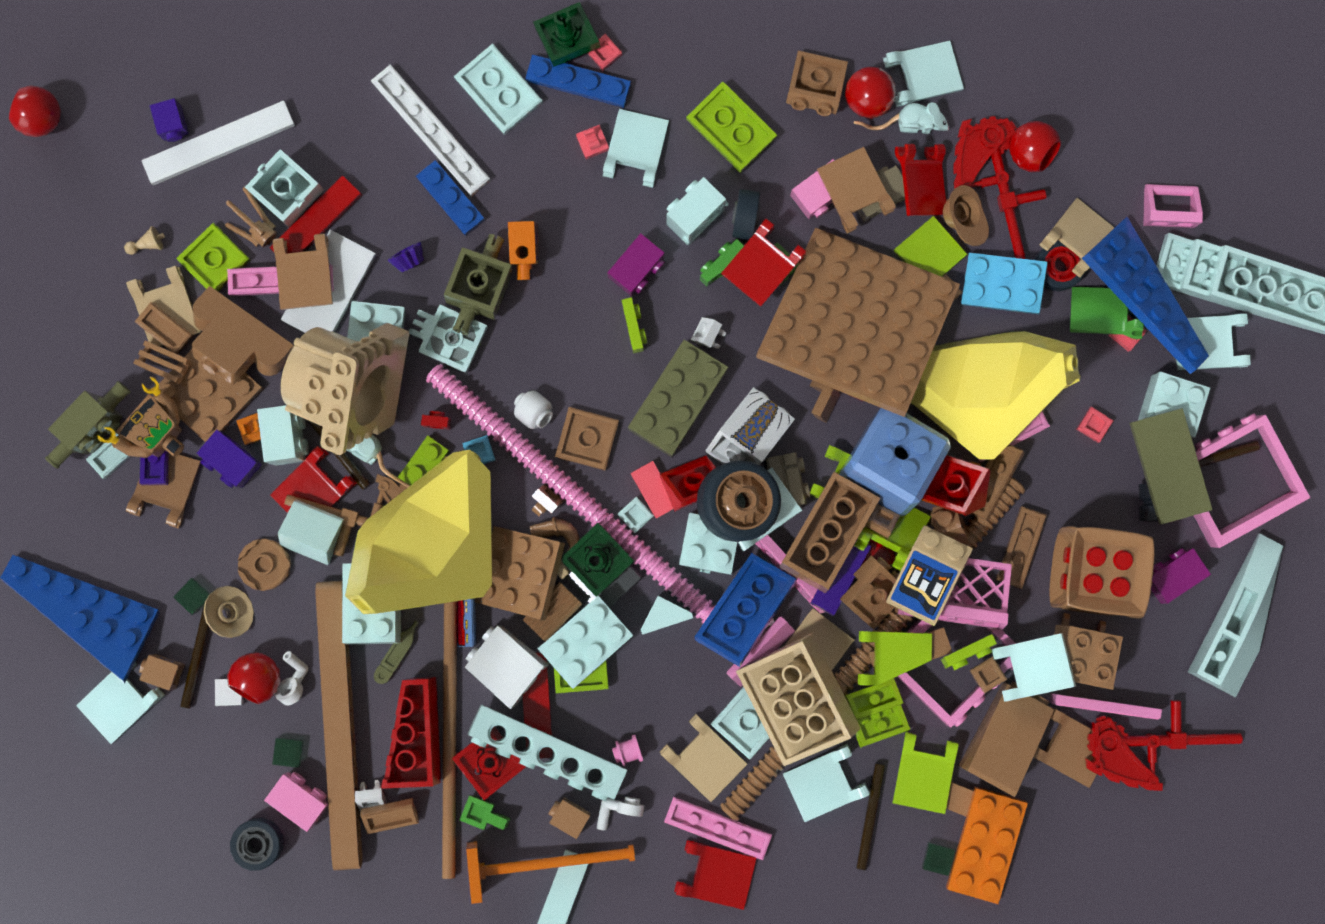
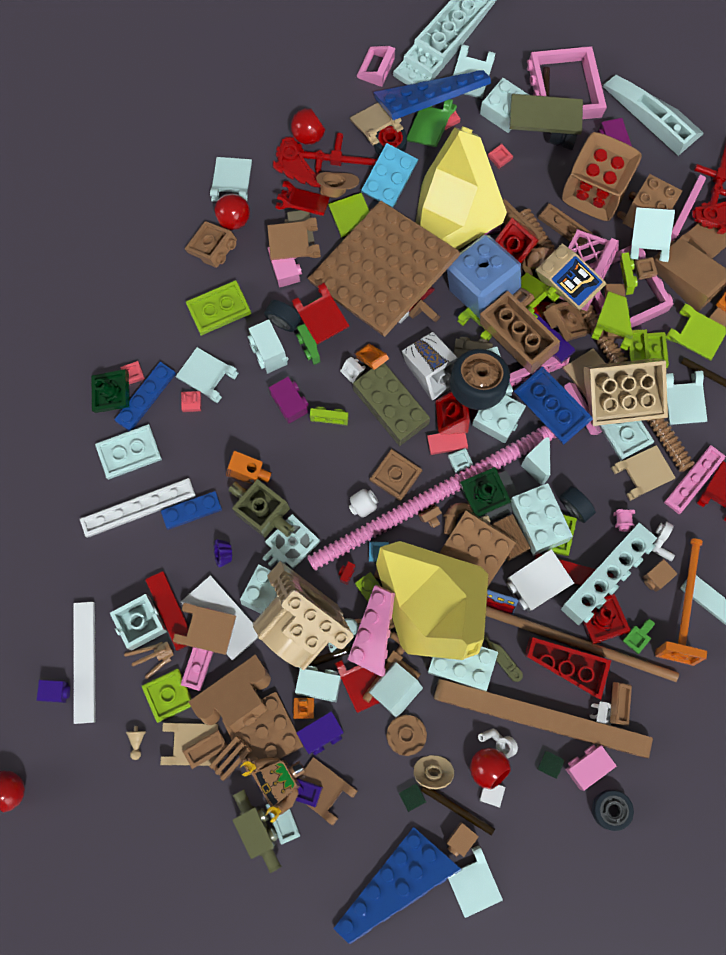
camera: 70 degrees left, 10 degrees down
light aqua animal [854,102,949,134] -> none
none -> bright pink wing [347,585,395,677]
none -> orange tile [355,344,389,370]
none -> black wheel [559,486,596,523]

